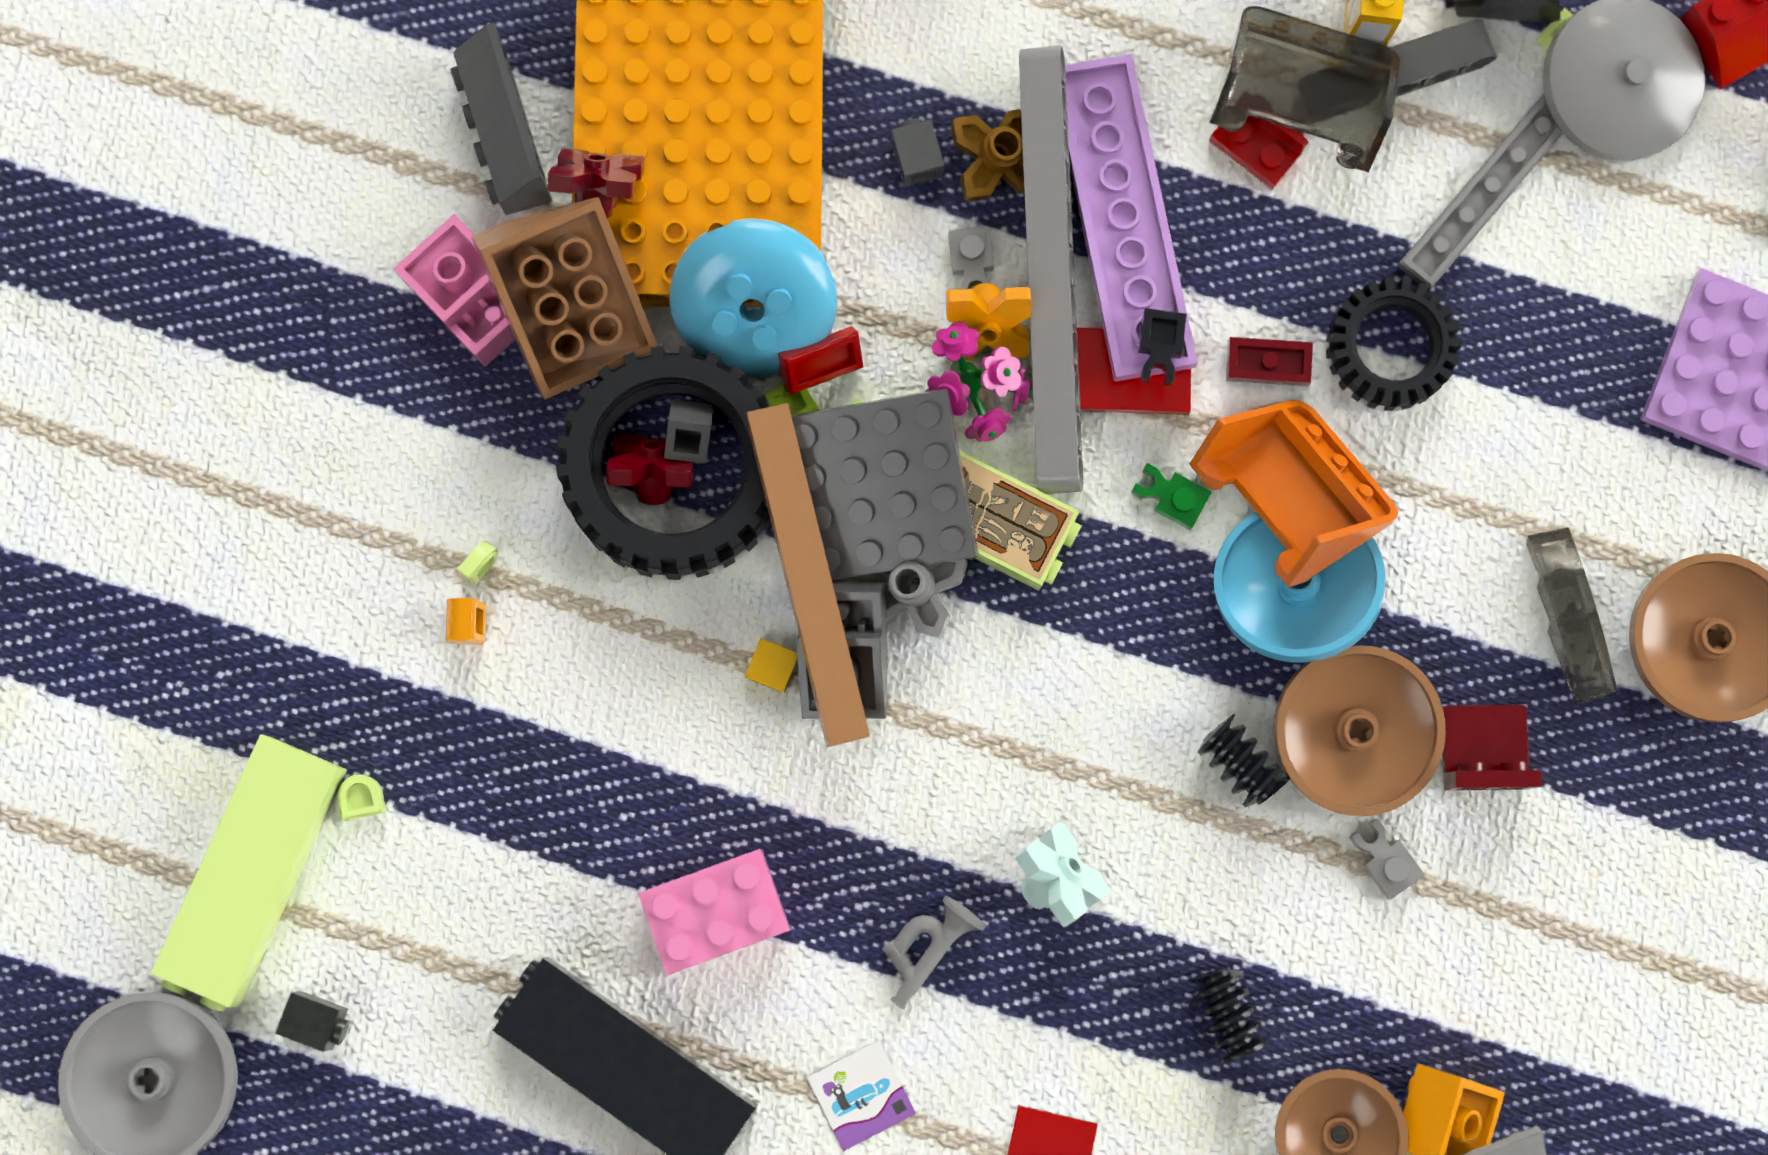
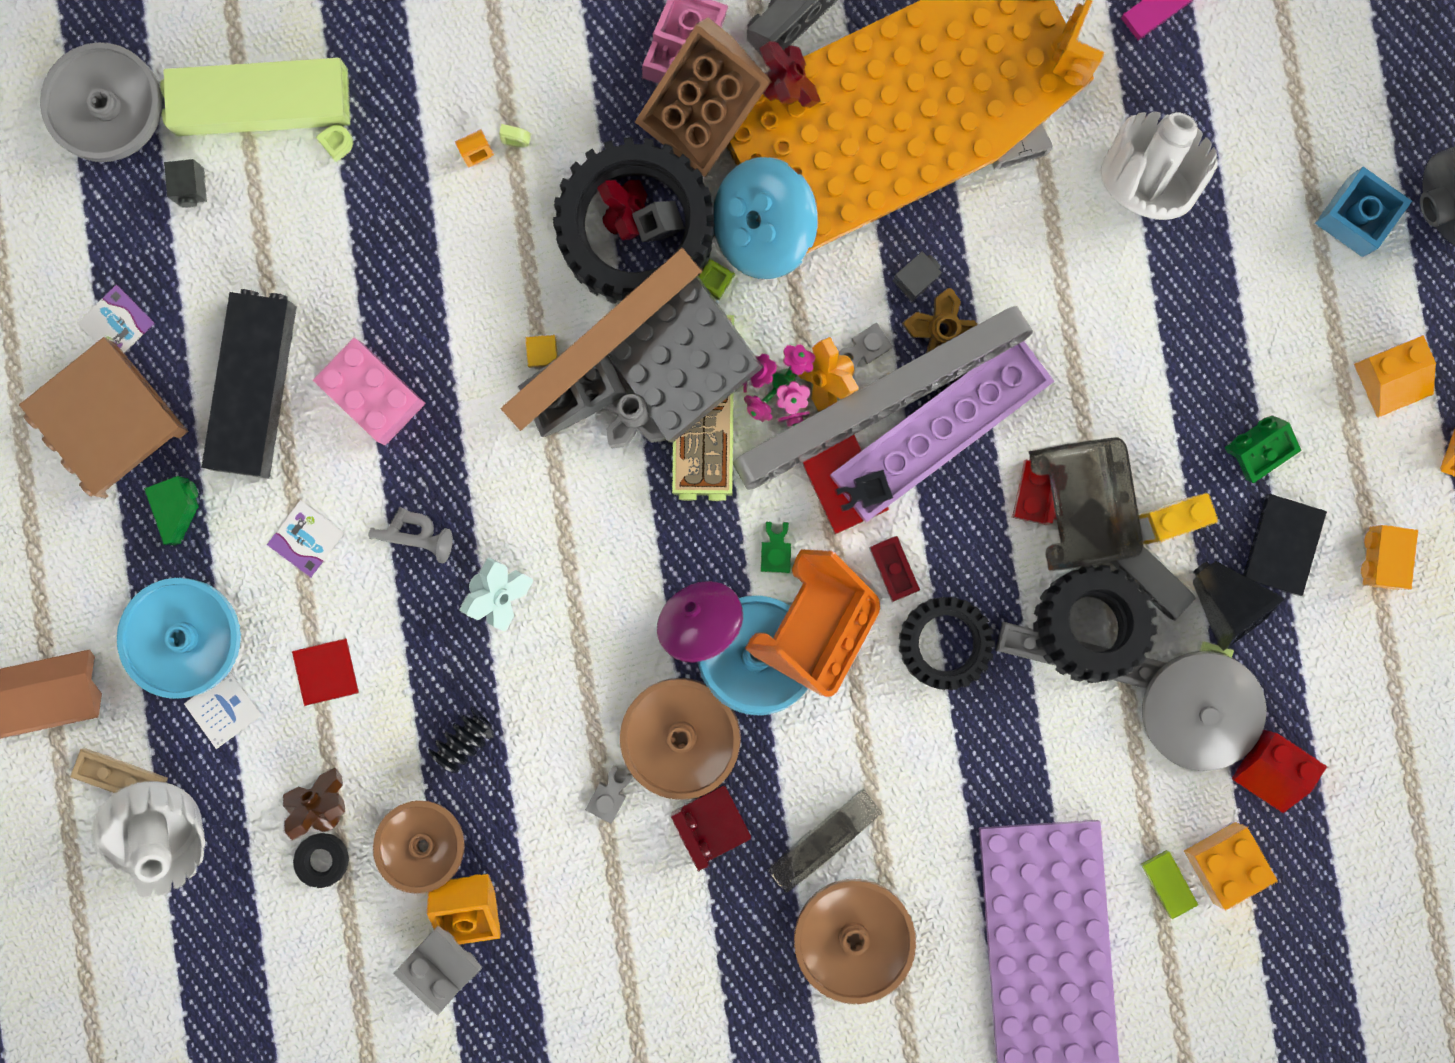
camera: 70 degrees right, 5 degrees up
red tile [778,326,864,395] -> none
black piece [1197,713,1290,808] -> none
none -> magenta dish [657,581,743,662]
none -> black tyre [1033,565,1158,683]

